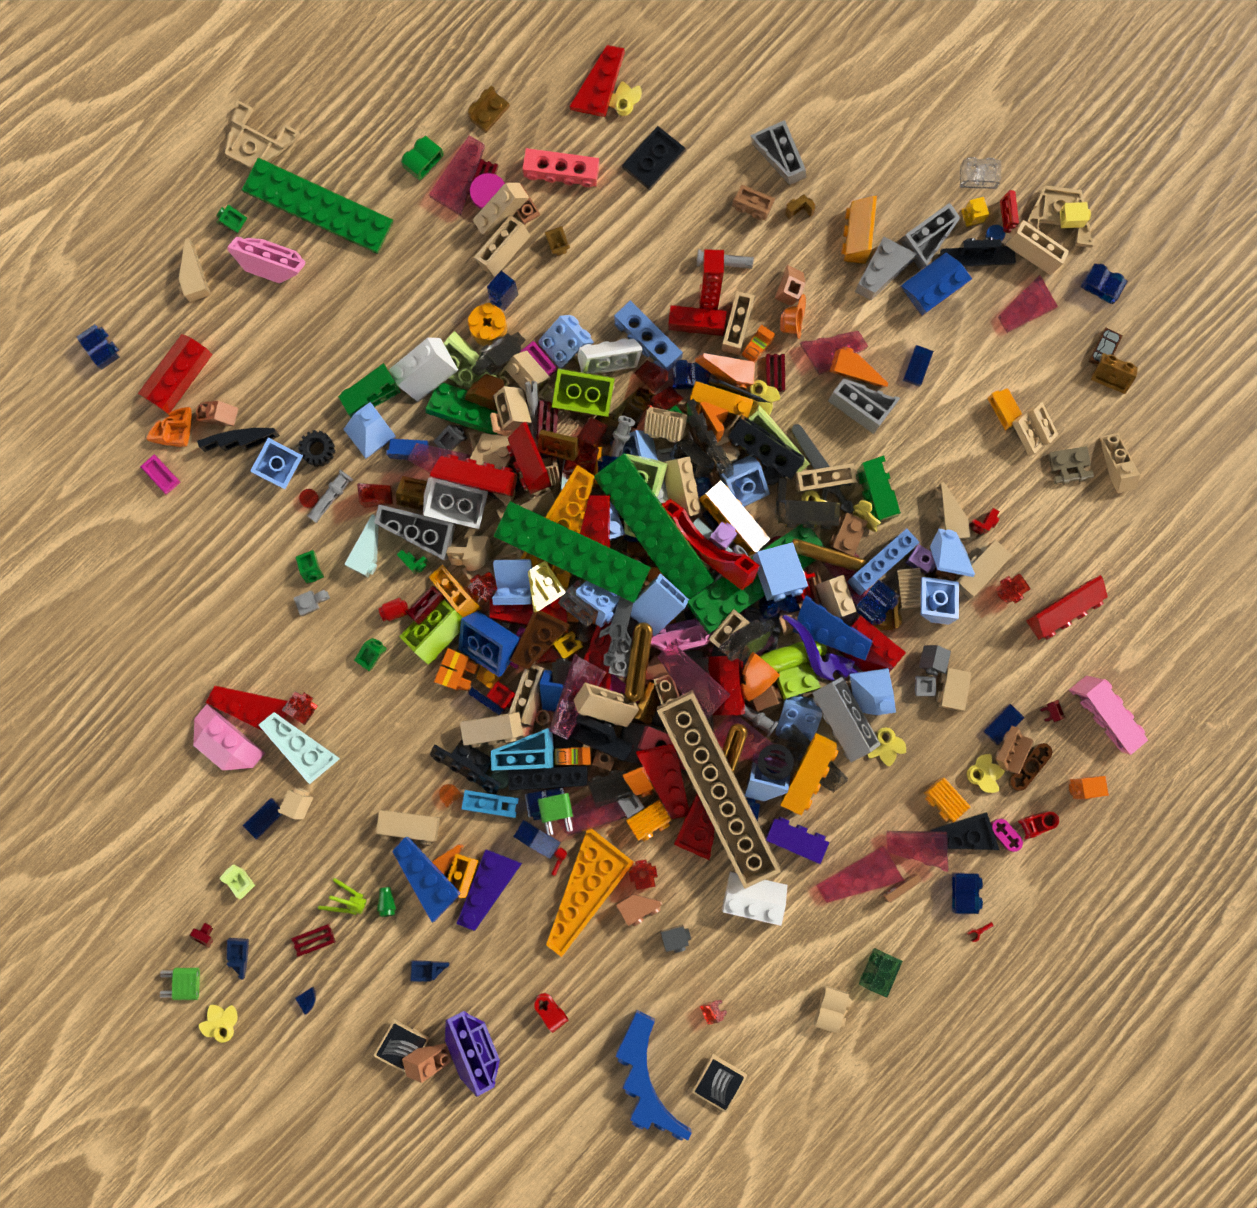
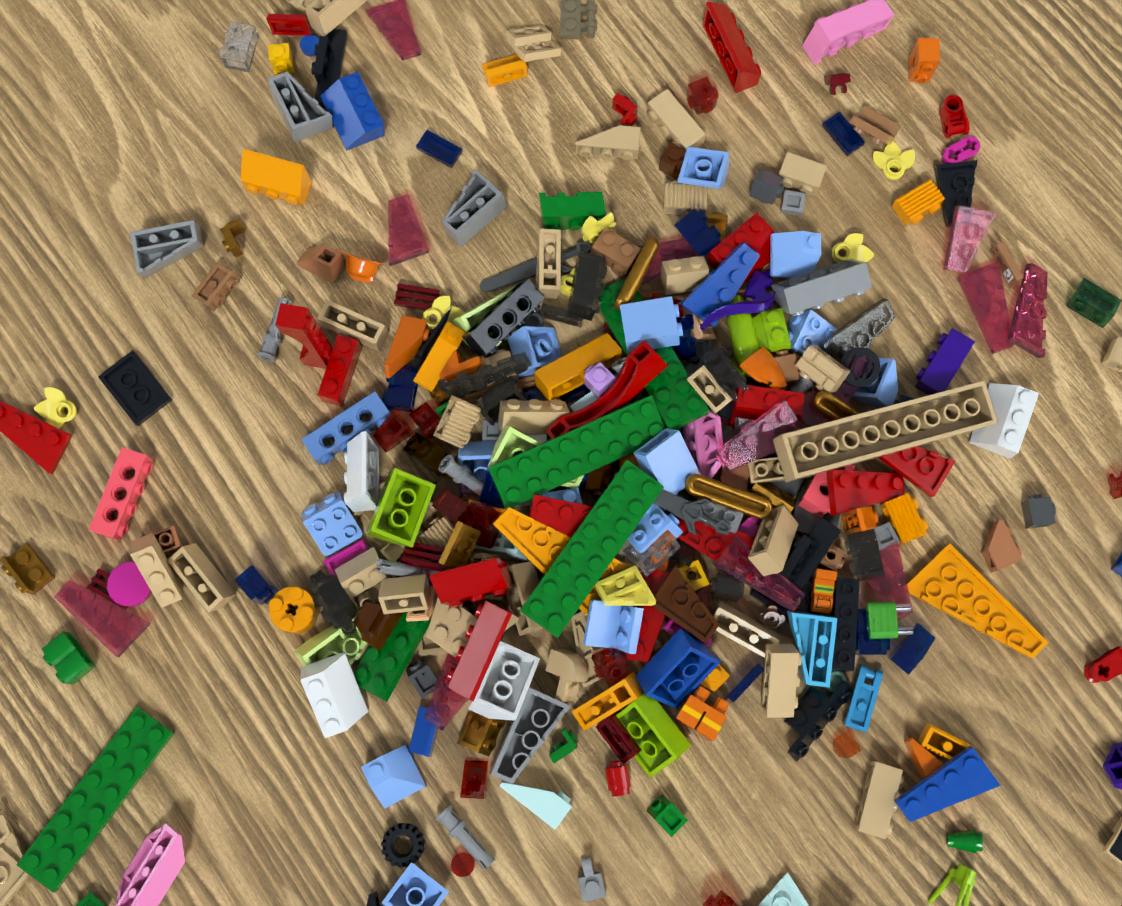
camera: 80 degrees left, 5 degrees down
green bracket [295,550,324,584] -> none
green wedge [338,363,401,418] -> none
dark blue slope [410,960,449,982] -> none
dark purple wing [457,849,522,931] -> none
red bracket [487,681,515,710] -> none
blue panel [539,670,566,713] -> none
pearl gold bracket [544,226,570,256] -> none
red hand [551,847,567,876] -> none
clear red brick [629,859,658,890] -> none
orange leg [741,324,775,363] -> none
light orange brick [780,733,838,816] -> none
orange slope [830,347,888,388] -> none
medium blue brick [847,528,920,596] -> none
light grey wedge [855,237,917,300] -> none
lavender brick [905,544,936,575] -> none
light blue slope [930,529,975,577] -> none
clear blue brick [952,872,983,914] -> none
red hand [968,922,994,942] -> none
reddish brown beam [1008,743,1053,791] -> none
none -> tan brick [795,345,850,393]
none -> clear pink wing [1007,263,1048,358]

